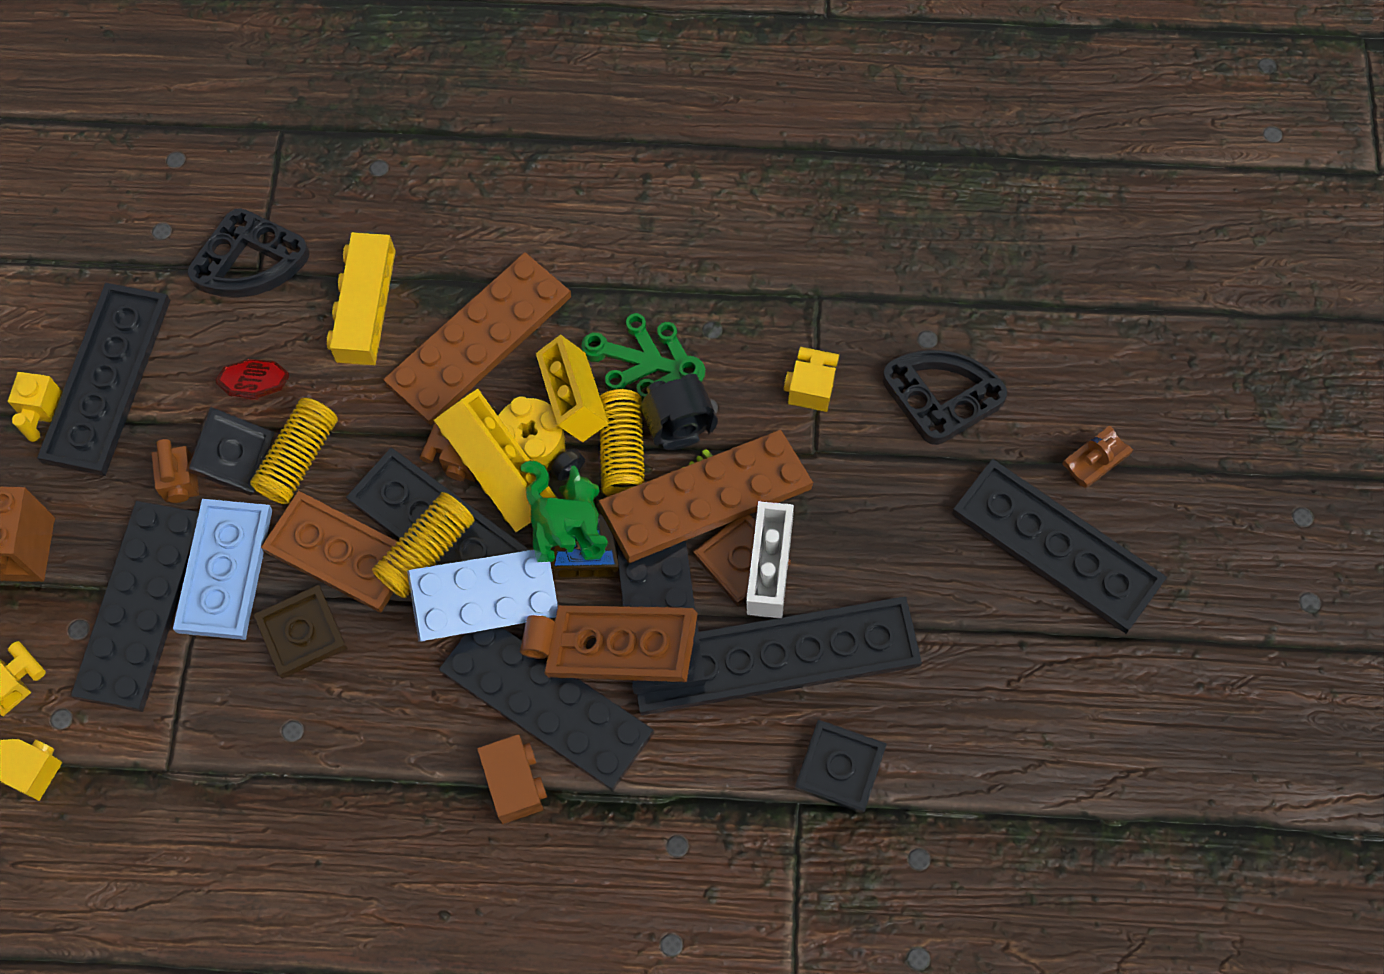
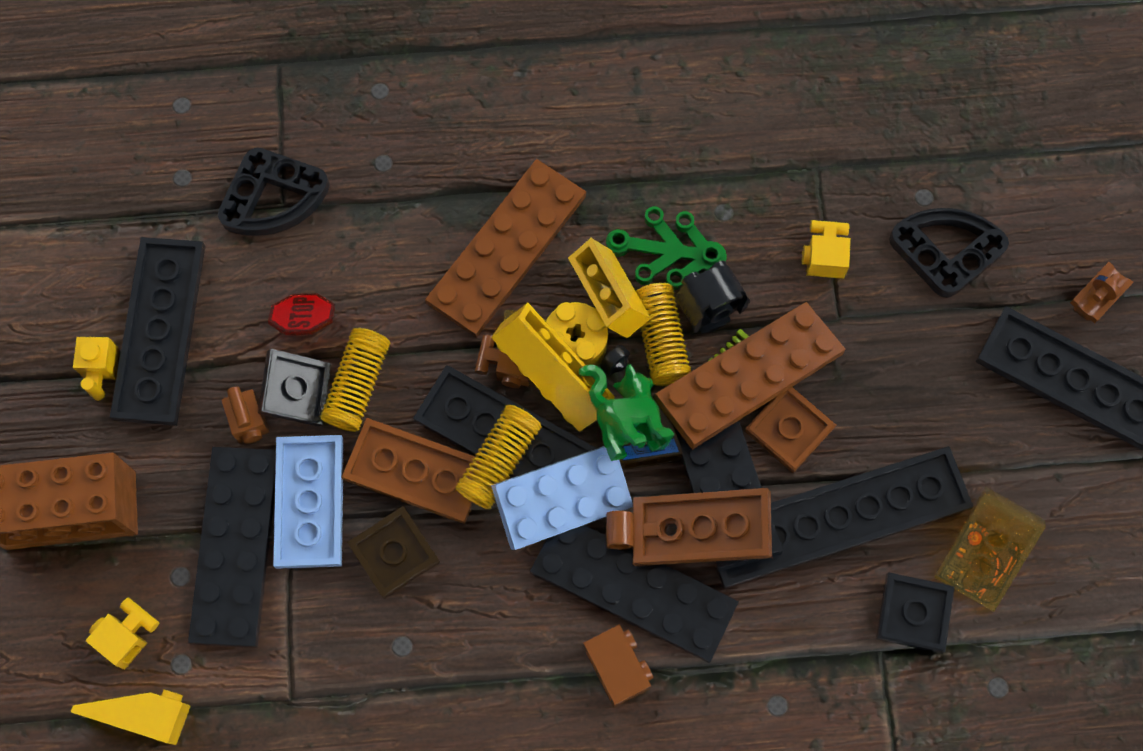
camera: 10 degrees left, 5 degrees up
yellow brick [327,232,396,366] -> none
white brick [746,501,794,618] -> none
none -> clear yellow slope [934,486,1046,612]

